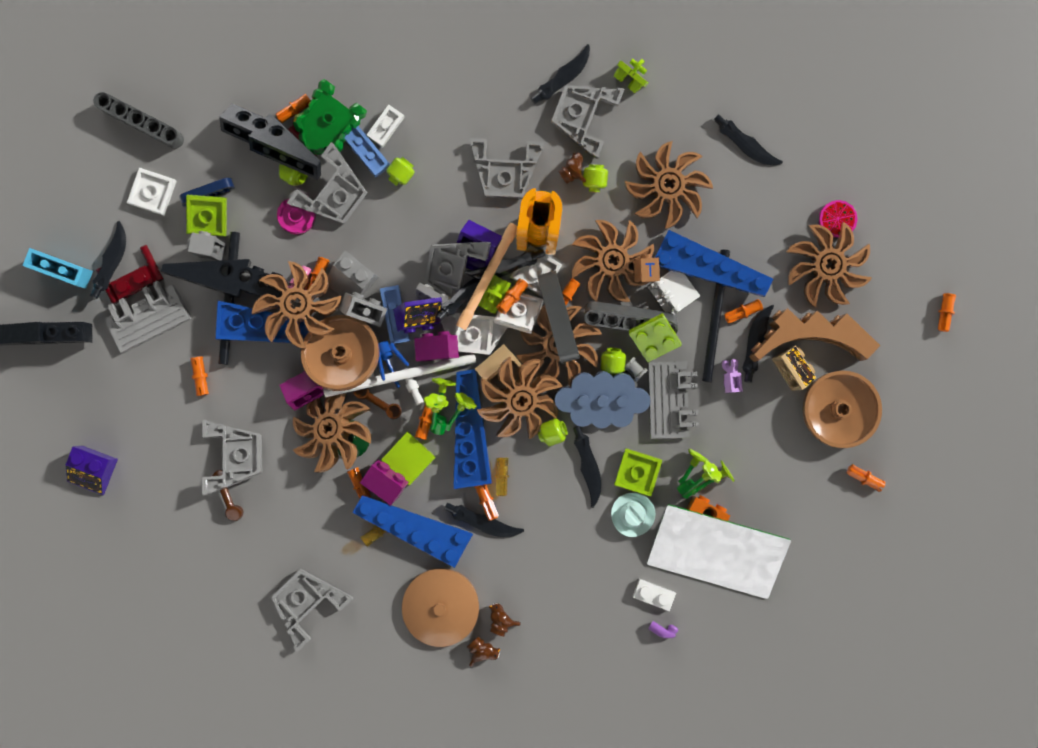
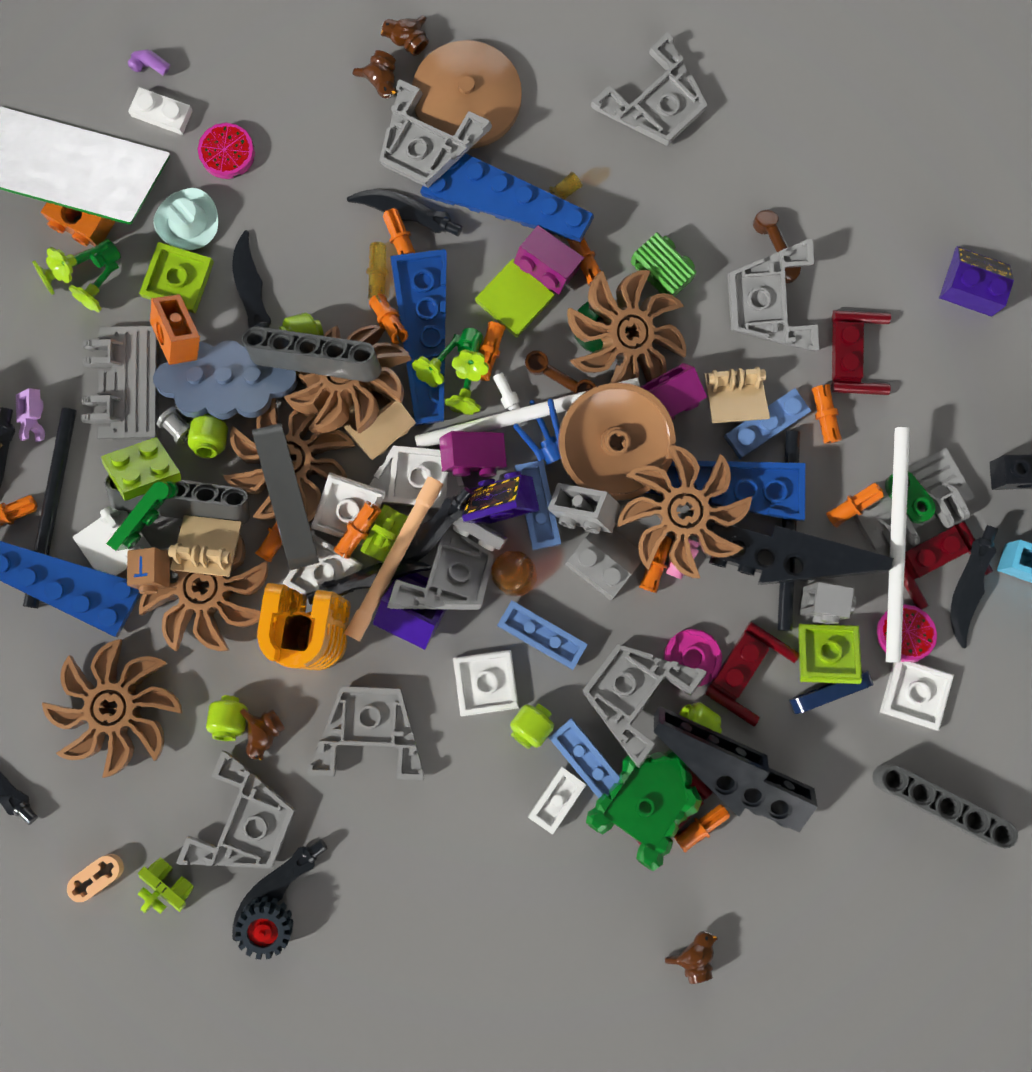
camera: 170 degrees right, 5 degrees down
none -> light nougat beam [67,854,124,902]
none -> green plate [106,481,178,551]
none -> orange brick [150,294,200,365]
none -> tan hinge [168,515,242,577]
none -> tile [197,123,255,179]
none -> black wheel [235,896,294,960]
none -> dark grey beam [241,326,382,382]
none -> orange pin [369,294,408,344]
none -> light grey wing [379,79,492,188]
none -> white tile [453,650,519,716]
none -> clear orange hair [491,551,537,596]
none -> medium blue plate [497,600,588,670]
none -> bright green brick [631,232,696,297]
none -> reddish brown animal [665,931,718,984]
none -> tan hinge [704,367,770,423]
none -> dark red plate [704,621,799,727]
none -> medium blue plate [724,388,811,459]
none -> orange axle [826,483,884,528]
none -> dark red plate [831,310,891,395]
none -> tile [876,604,937,663]
none -> white piece [885,427,910,663]
none -> green plate [885,471,936,523]

